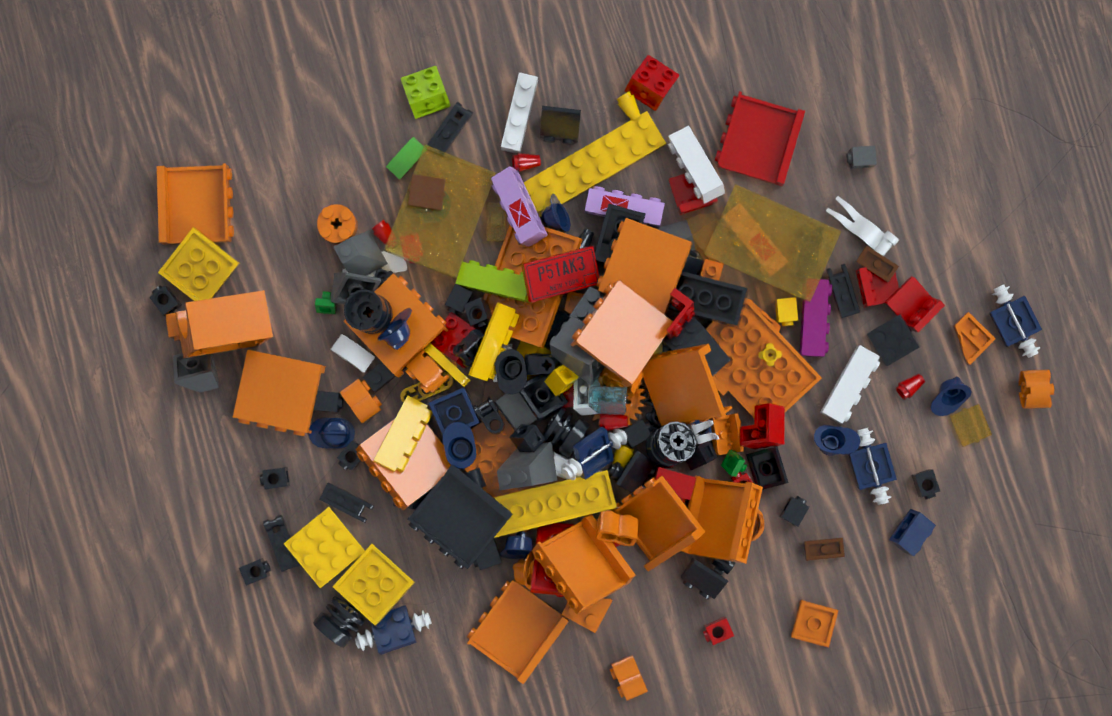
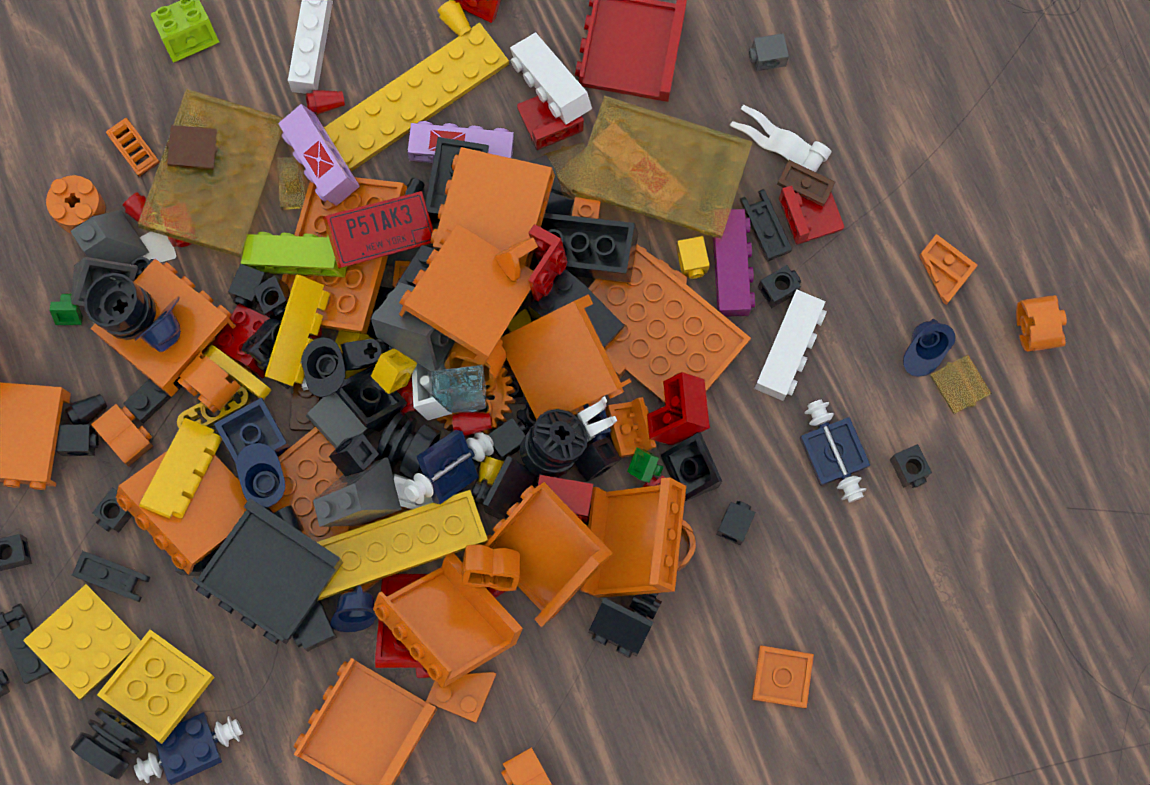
camera: 10 degrees left, 10 degrees down
dark blue piece [309,418,355,449] -> none
white slope [330,334,375,372] -> none
bright green slope [386,137,427,179] -> none
black plate [427,102,473,156] -> none
black piece [473,397,505,434] -> none
orange piece [512,552,534,590] -> none
black slope [540,106,581,145] -> none
dark blue piece [541,194,571,232] -> none
red brick [703,617,734,645] -> none
yellow plate [759,343,782,366] -> none
reddish brown plate [804,537,845,561] -> none
dark blue piece [814,425,860,456] -> none
black plate [867,314,921,366] -> none
red bracket [886,276,945,333] -> none
dark blue brick [889,509,936,556] -> none
red cone [896,374,925,400] -> none
dark blue plate [989,284,1042,358] -> none
none -> black cone [65,394,107,425]
none -> orange slope [106,118,160,177]
none -> orange tile [495,238,538,281]
none -> black brick [758,265,801,309]

